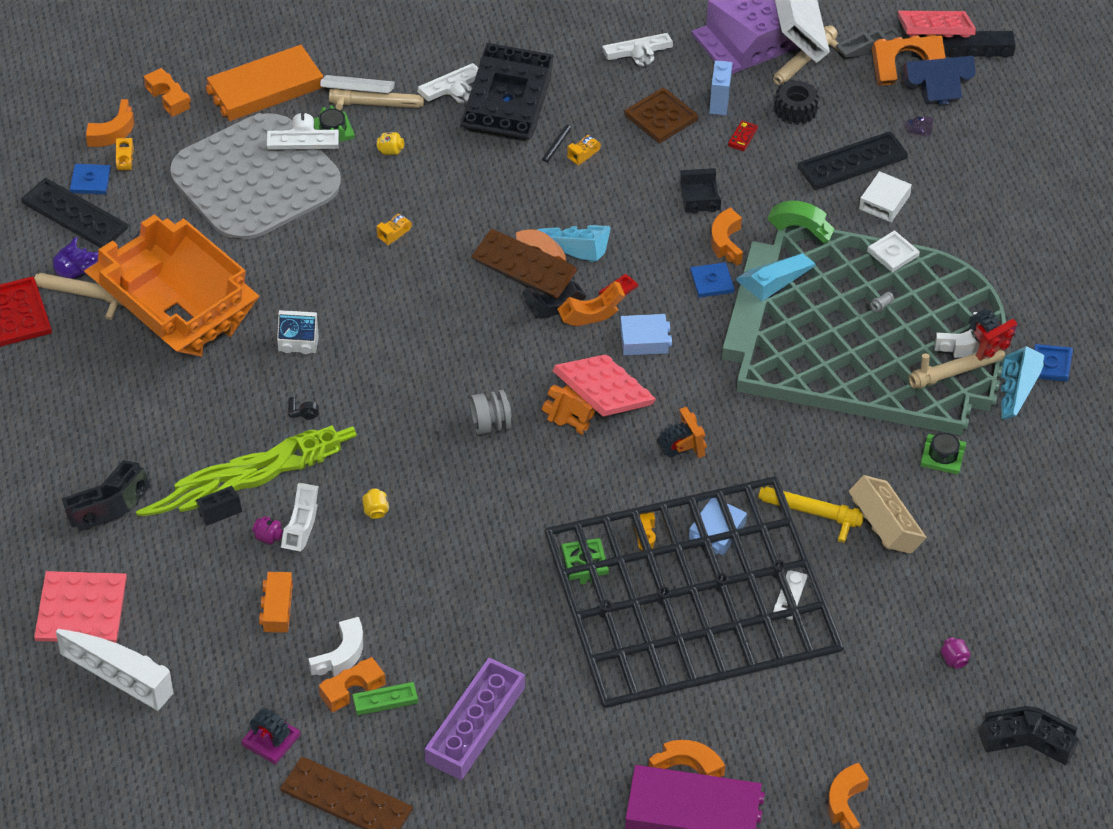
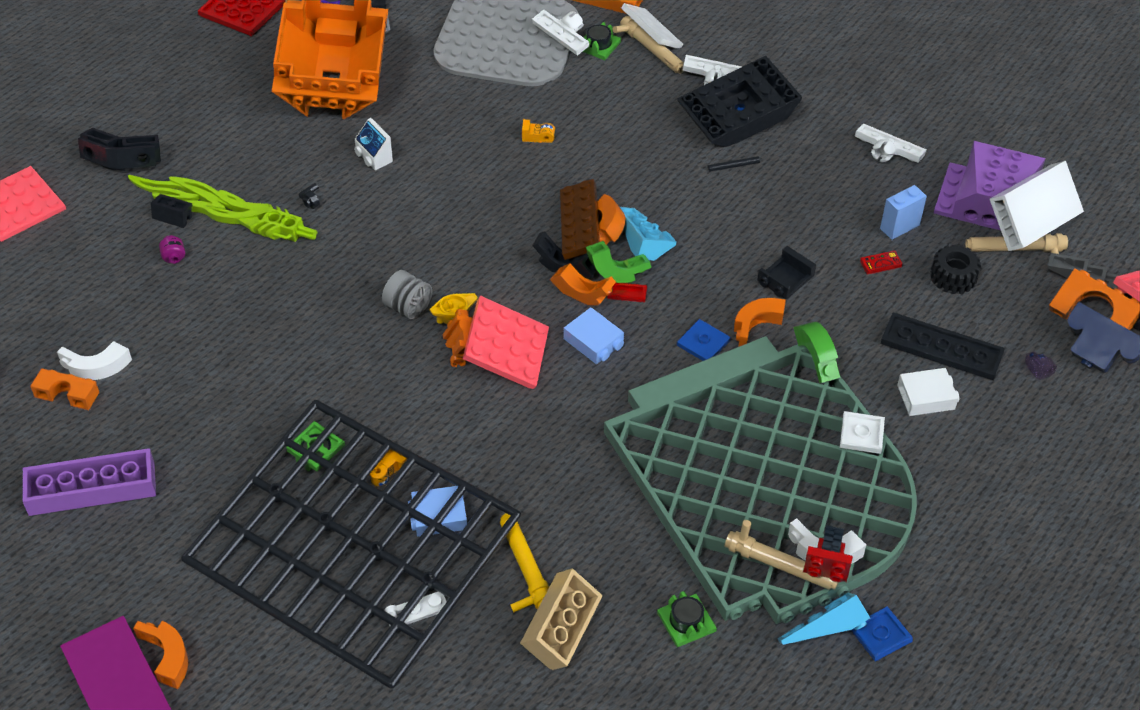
camera: 50 degrees right, 0 degrees up
orange brick [259,572,293,632] -> none
white arch [281,483,319,551] -> none
bright green plate [352,682,418,716] -> none
yellow head [362,489,389,519] -> none
yellow head [377,132,404,155] -> none
light orange leg [567,135,601,166] -> none
reddish brown plate [624,87,698,144] -> none
plate [658,407,707,458] -> none
medium azure wedge [736,253,815,301] -> none
light grey pin [870,292,894,312] -> none
none -> yellow hat [430,293,478,324]
none -> bright green arch [586,241,651,283]

